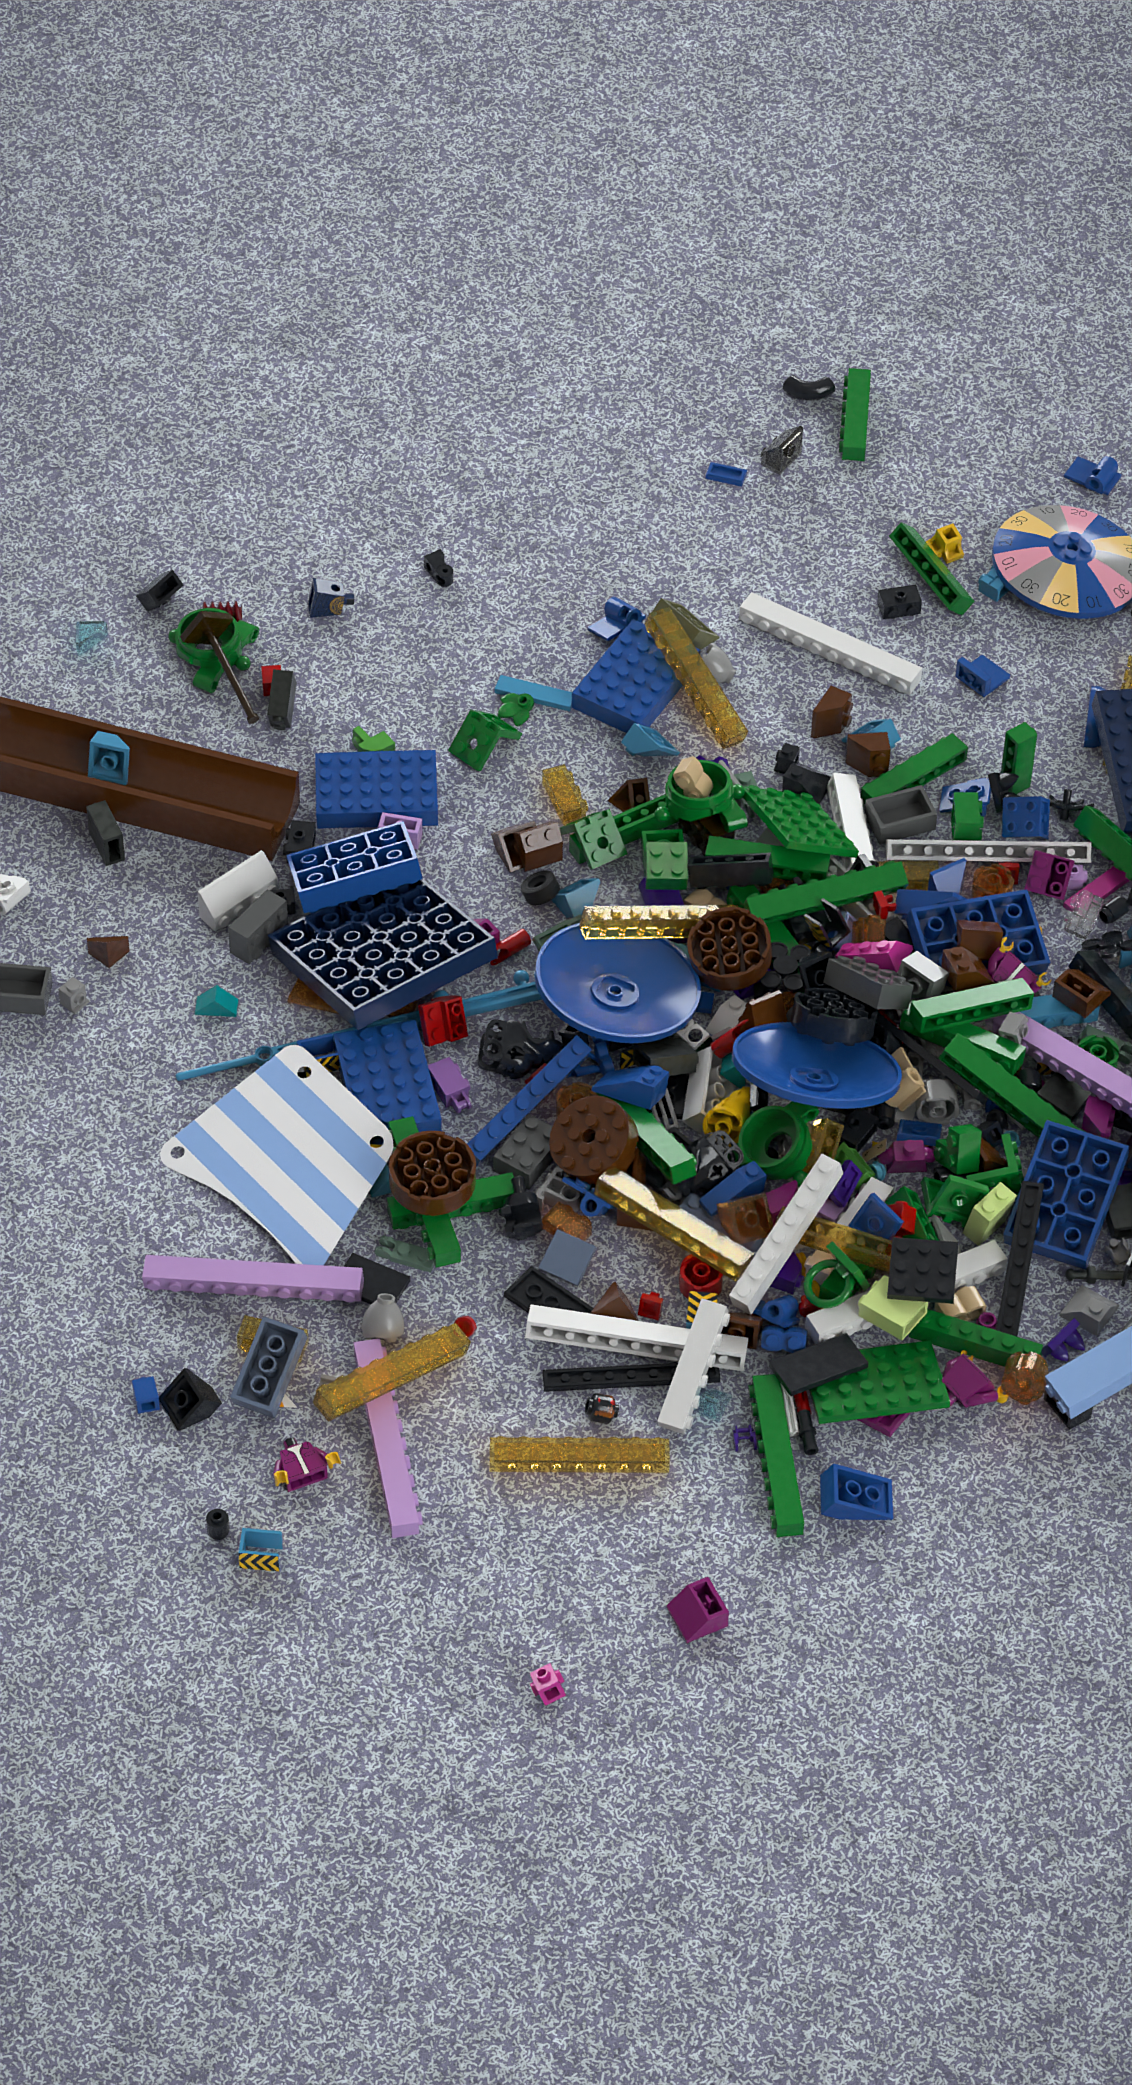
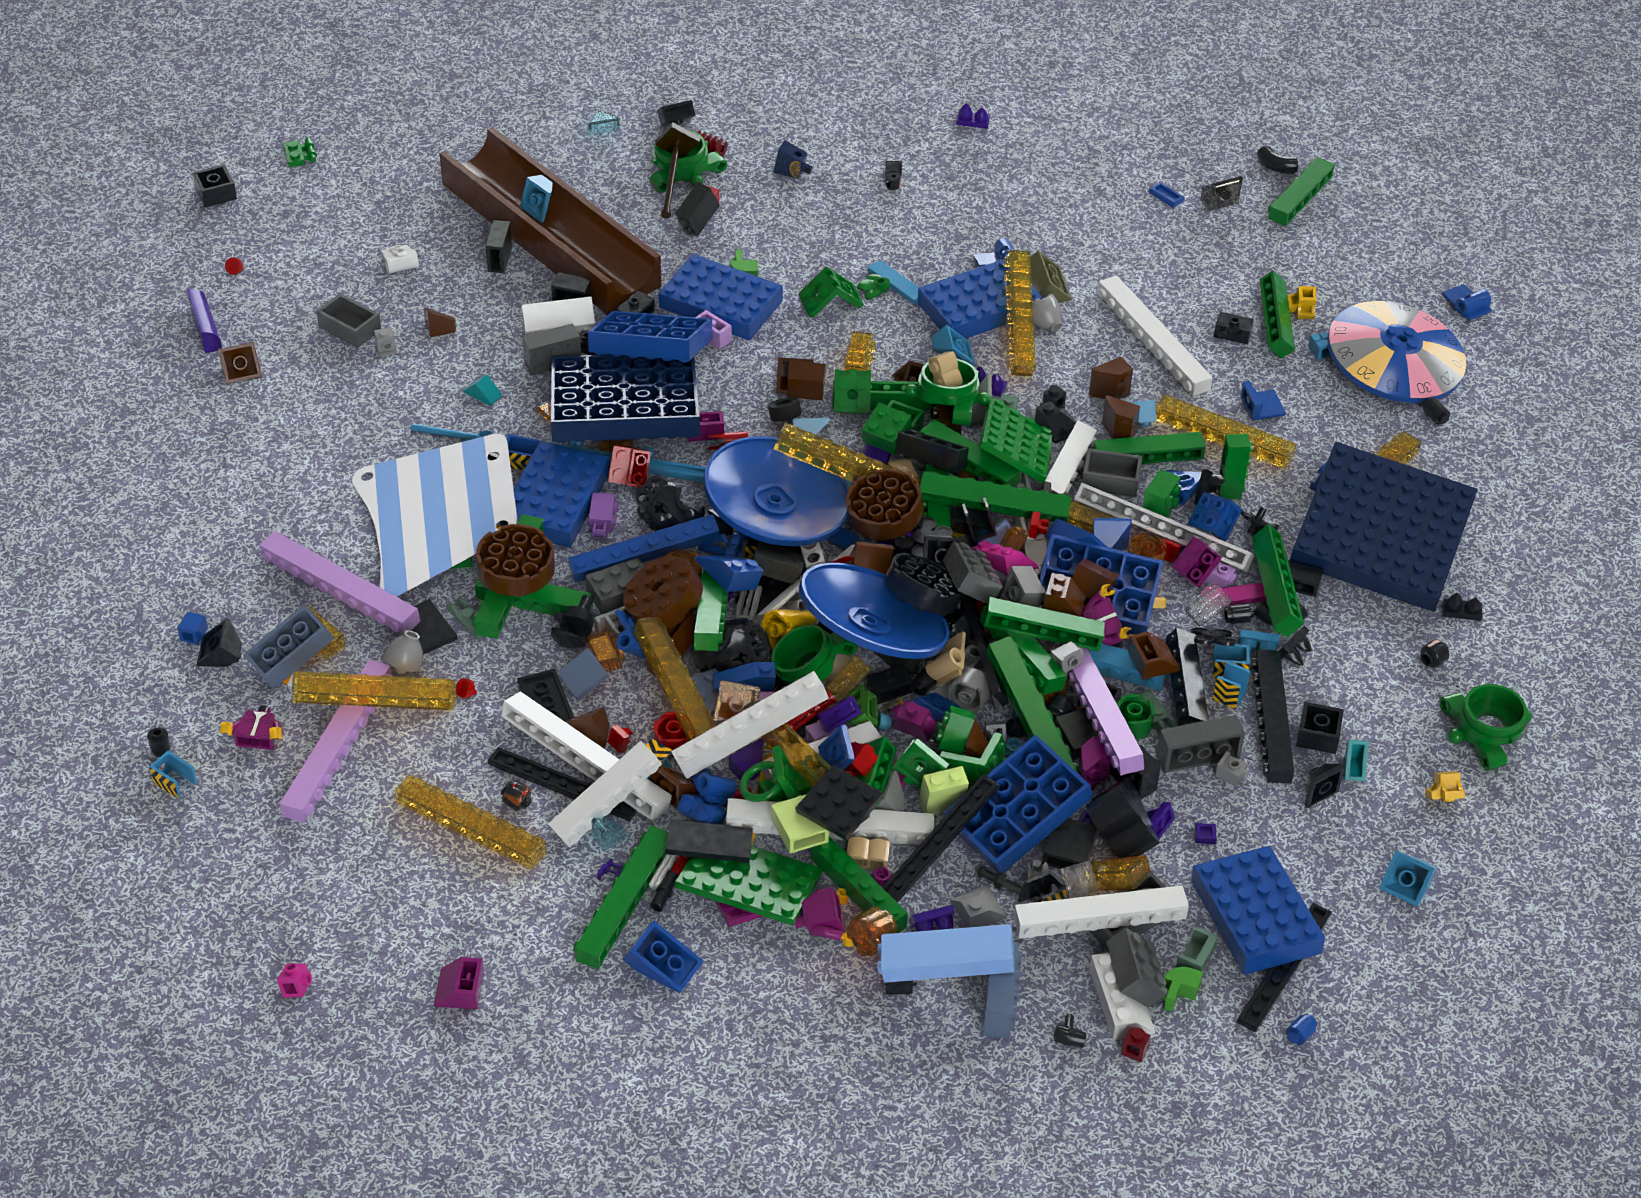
camera: 30 degrees right, 5 degrees down
none -> black brick [551,272,592,301]
none -> dark purple tile [956,103,990,129]
none -> clear yellow brick [1155,394,1297,469]

